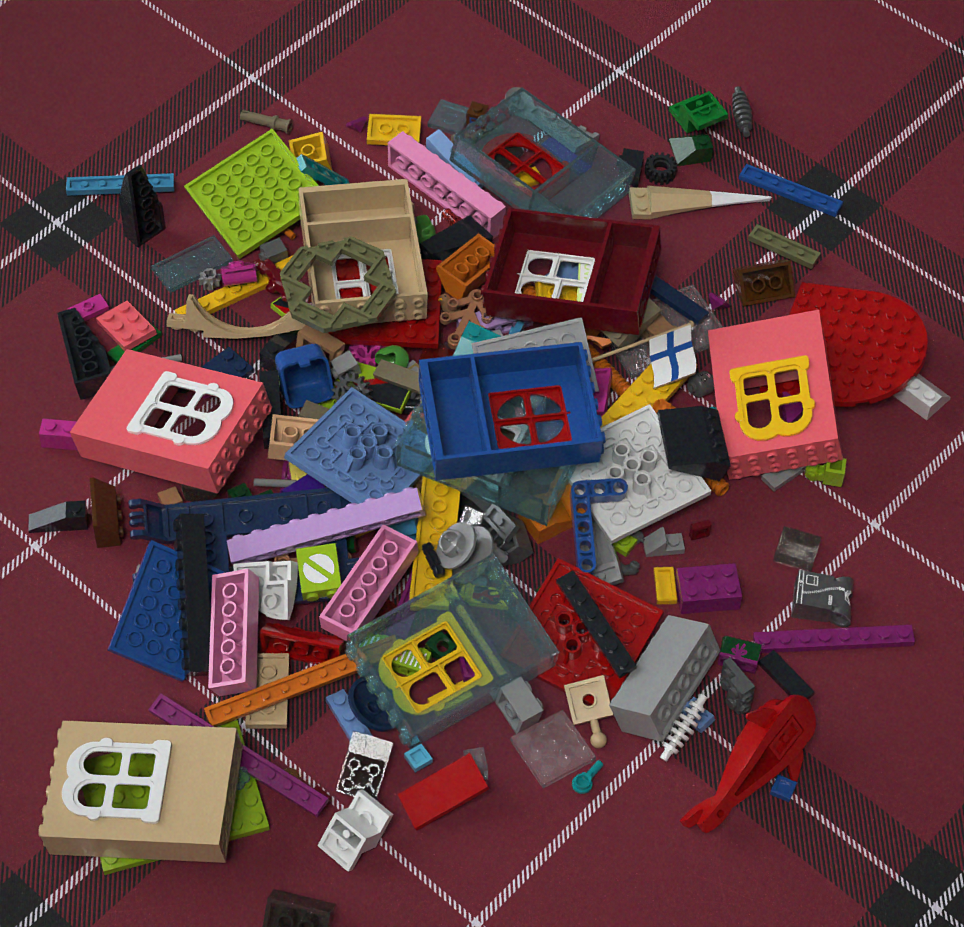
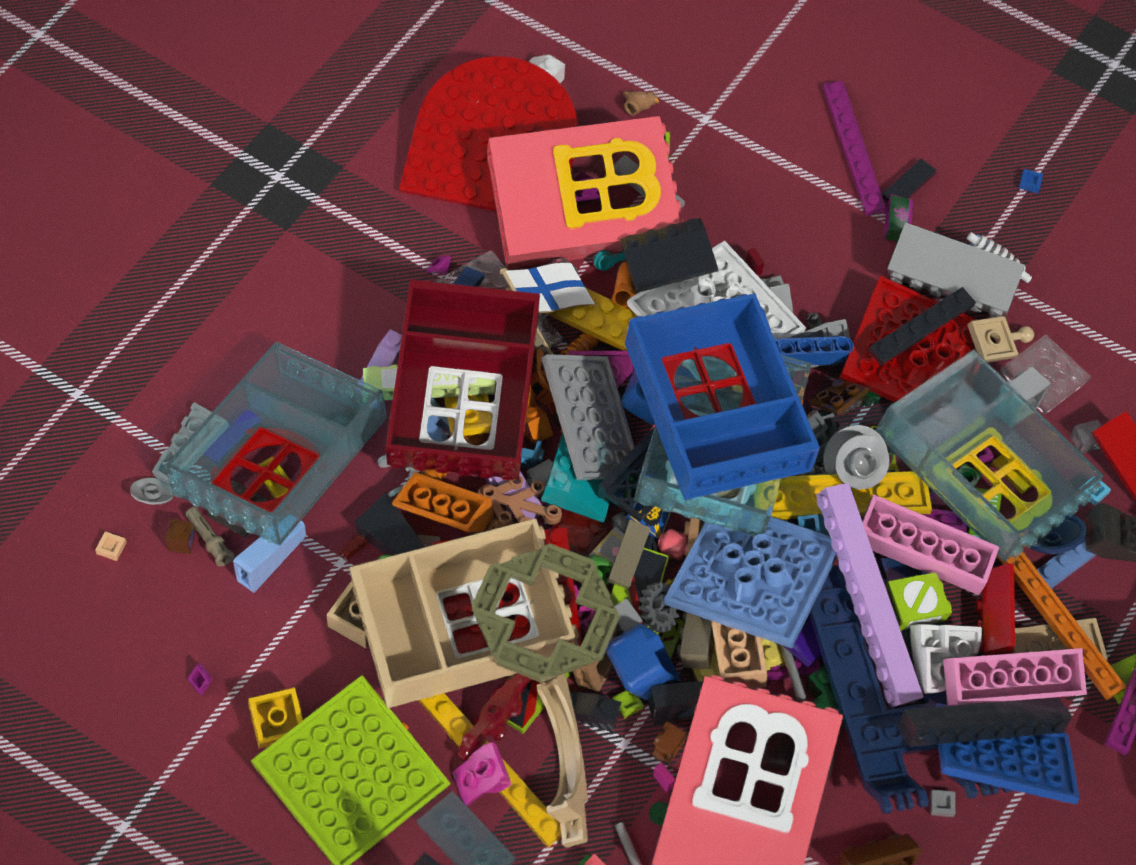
camera: 100 degrees left, 5 degrees up
medium nougat tile [157,486,183,505] -> none
light grey gear [199,268,221,291] -> none
dark blue wing [202,347,254,378] -> none
dark tan pin [240,109,293,135] -> none
dark grey brick [259,238,288,263] -> none
teal plate [296,154,350,185] -> none
yellow plate [367,114,421,145] -> none
bright pink brick [388,131,506,239] -> none
black axle [422,542,445,578] -> none
clear light blue tile [428,99,469,135] -> none
teal plate [572,760,604,794] -> none
black slope [617,148,644,188] -> none
tan plate [628,186,772,219] -> none
black tyre [644,152,677,185] -> none
yellow tile [653,567,677,605] -> none
green bracket [669,91,728,133] -> none
dark green slope [669,134,713,166] -> none
magenta brick [675,563,742,614] -> none
red animal [680,695,816,833] -> none
dark grey plate [720,657,755,715] -> none
dark grey piece [732,86,752,137] -> none
reddish brown slope [732,259,795,306] -> none
blue tile [739,164,843,217] -> none
olive plate [748,224,821,269] -> none
clear smoke slope [773,526,822,572] -> none
flat silver piece [791,570,854,627] -> none
none -> light nougat tile [96,532,127,561]
none -> medium nougat animal [623,91,659,116]
none -> reddish brown slope [810,378,869,415]

